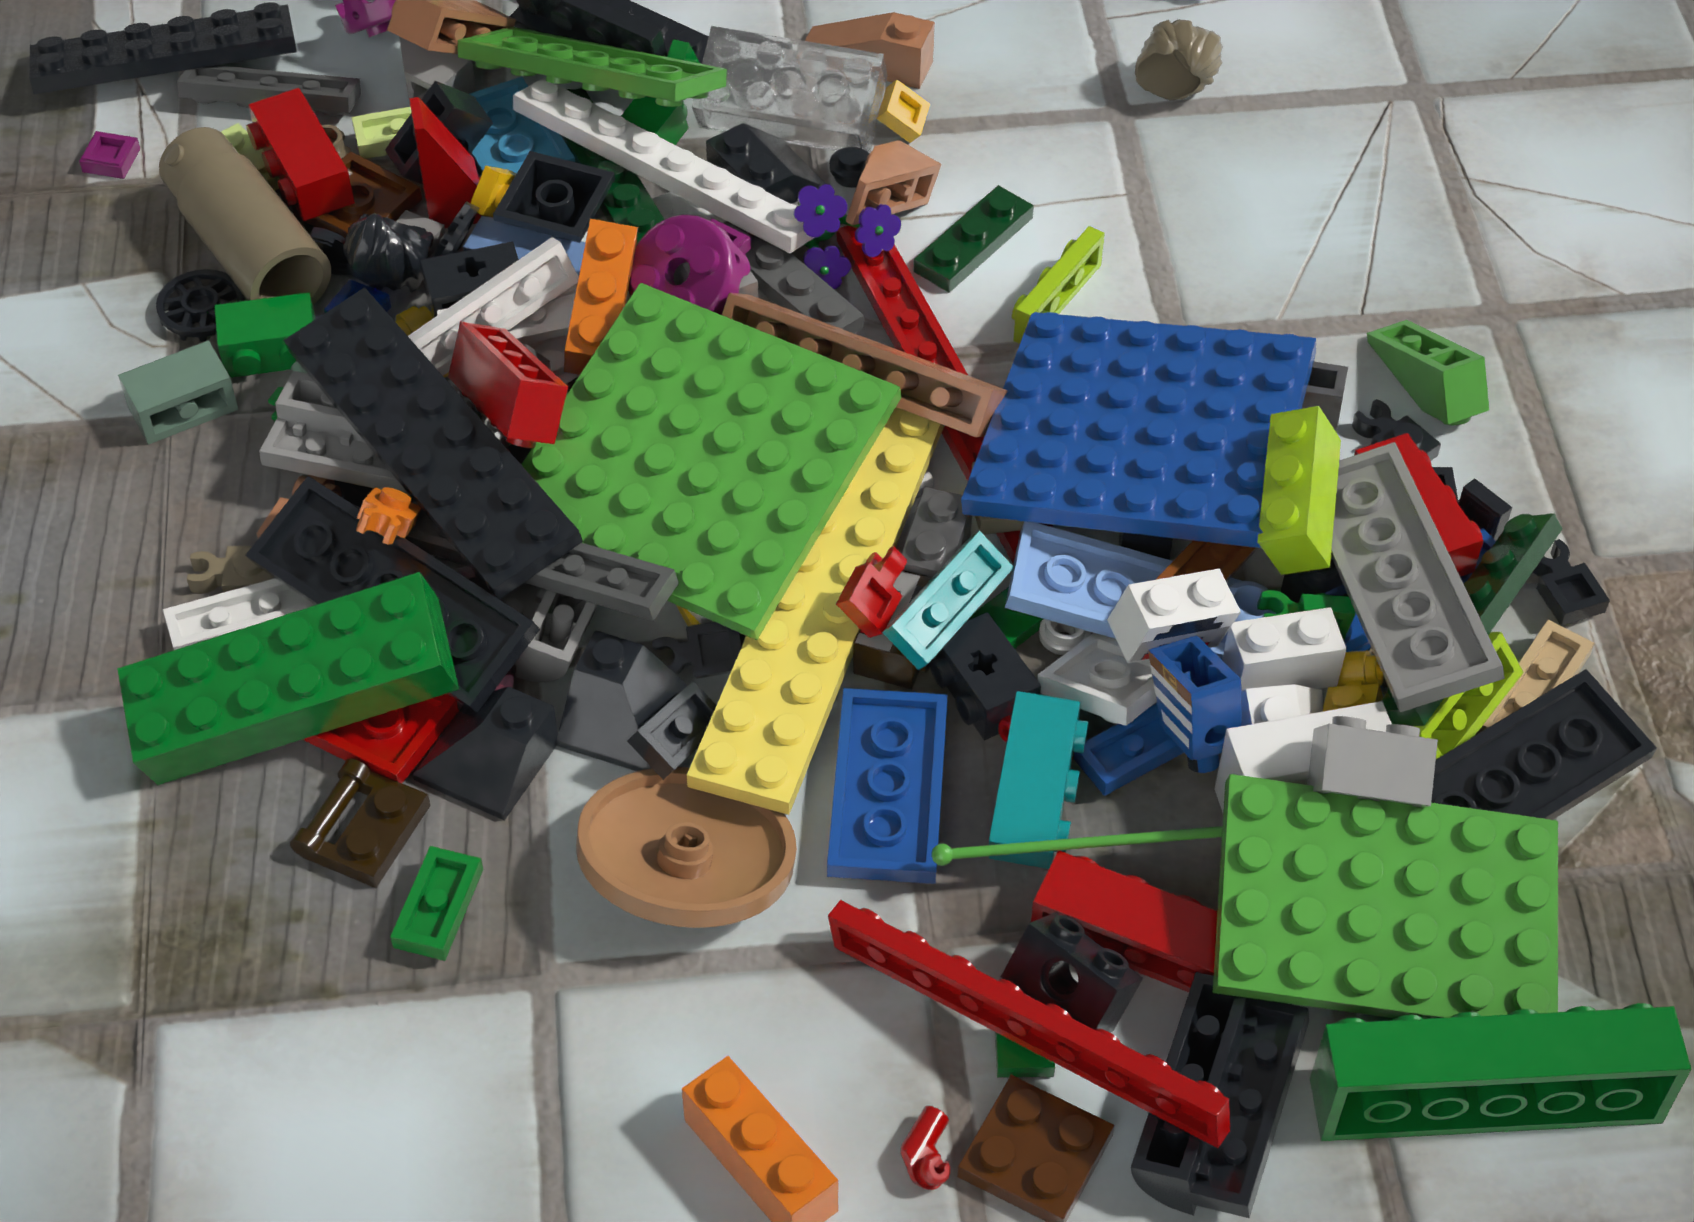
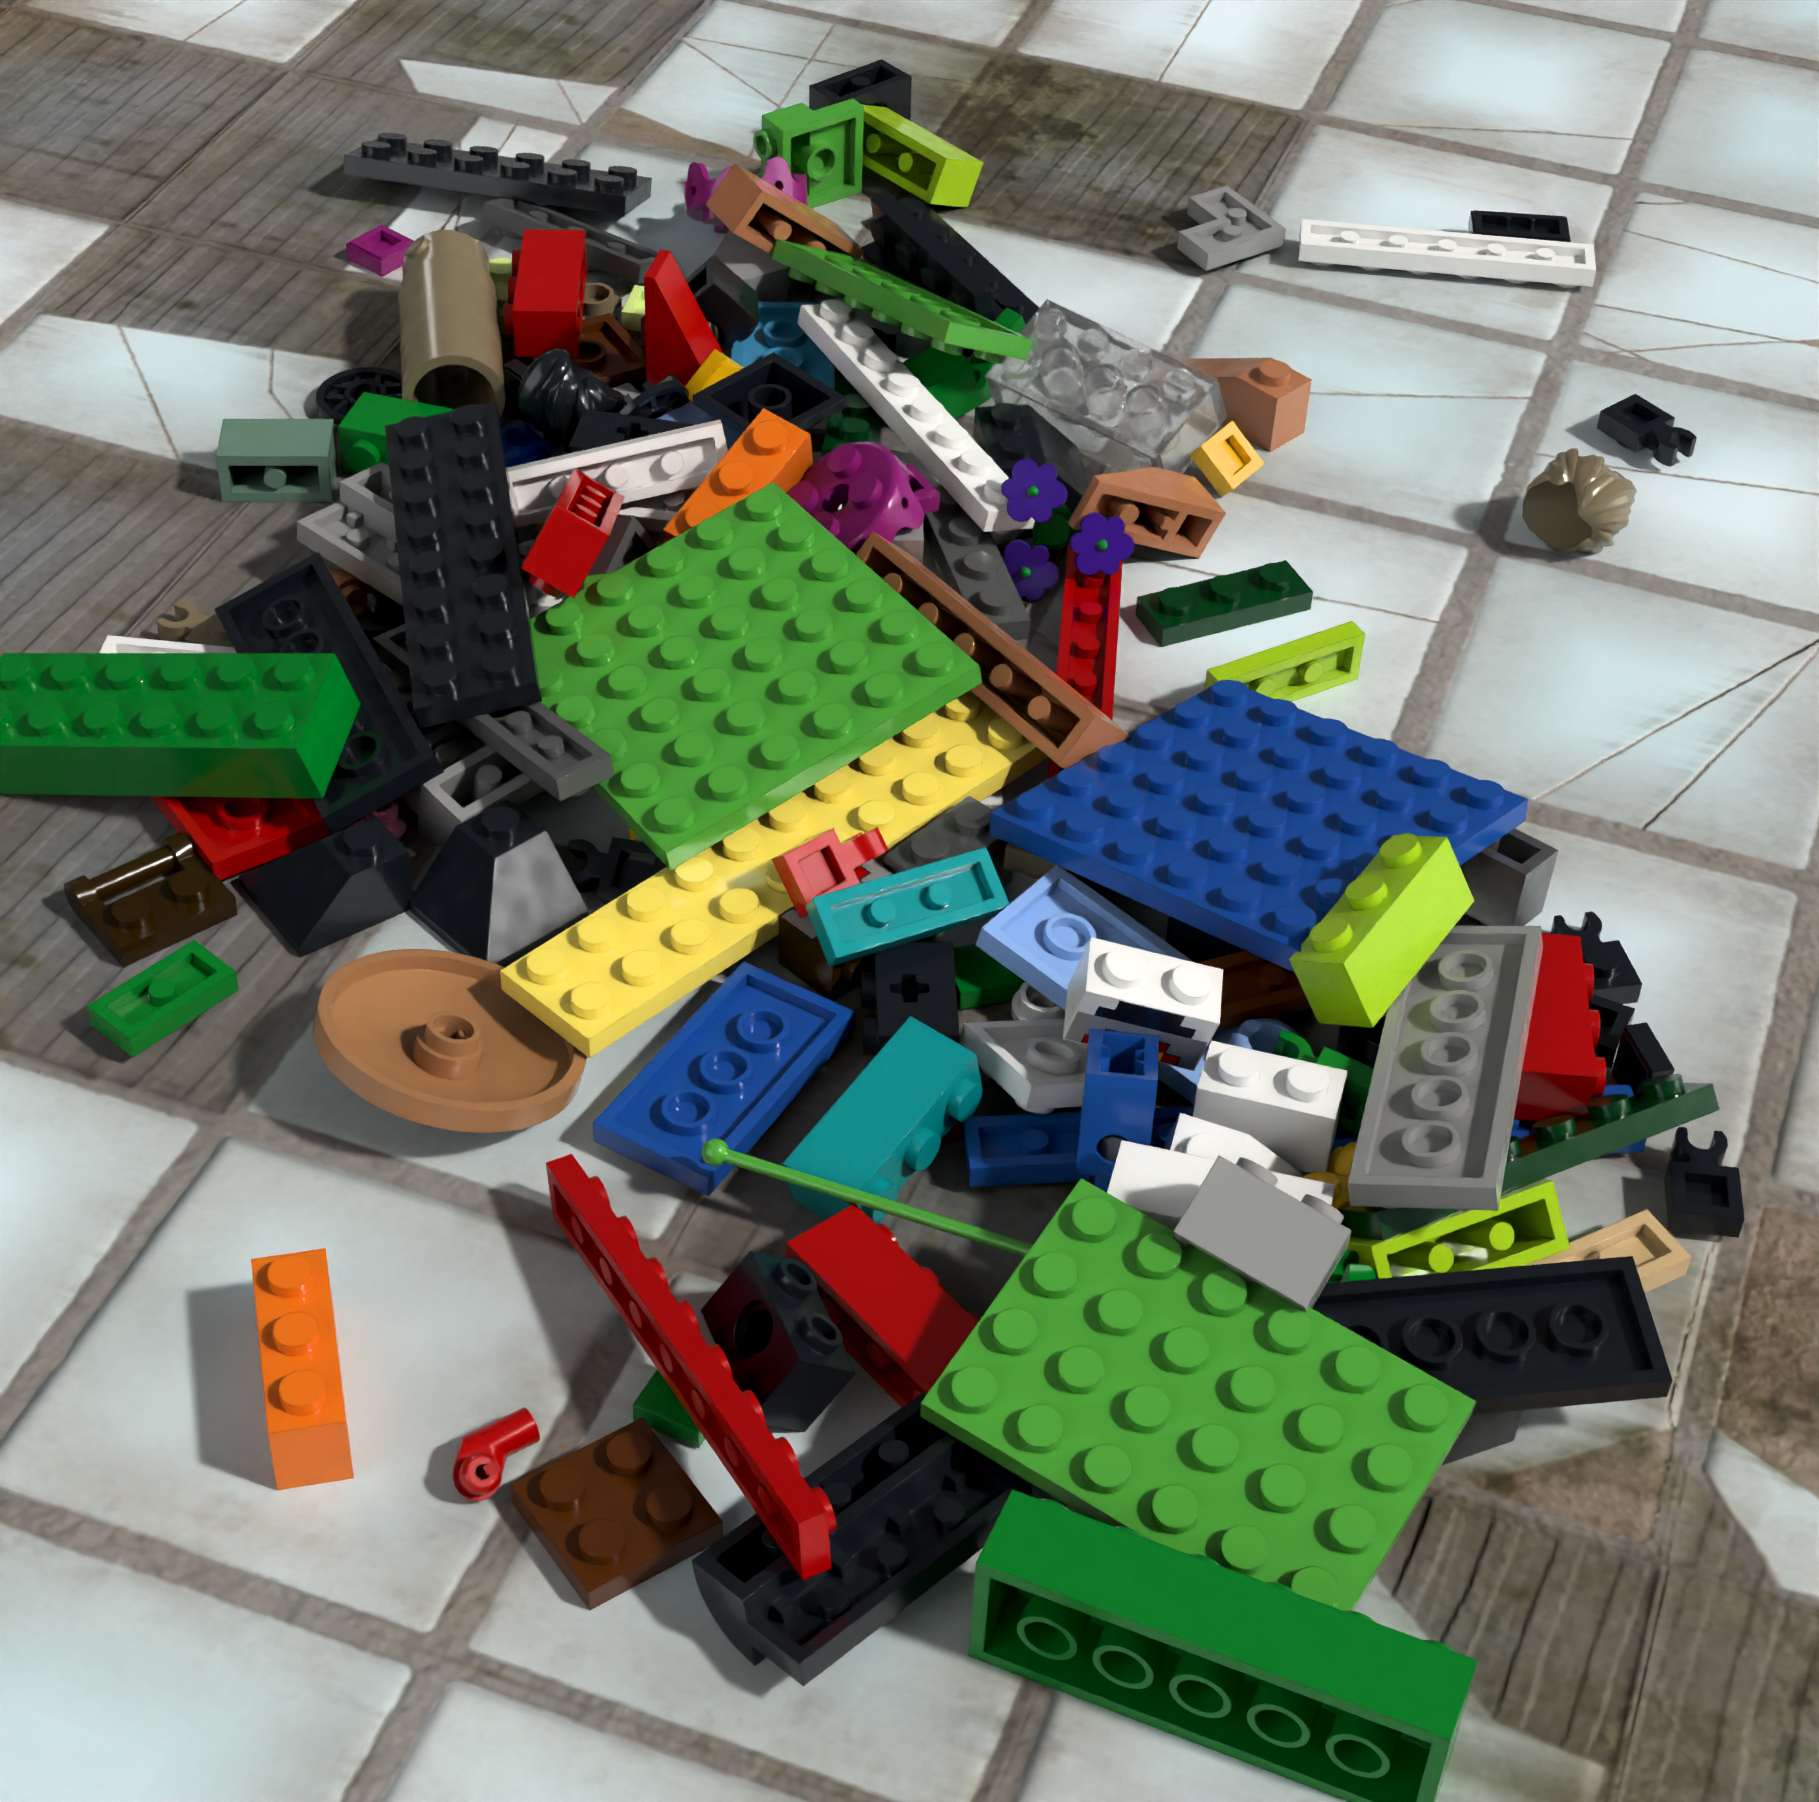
camera: 25 degrees right, 10 degrees down
orange plate [356,487,421,545] -> none
black plate [627,681,716,780] -> none
bright green slope [1367,320,1490,425] -> none

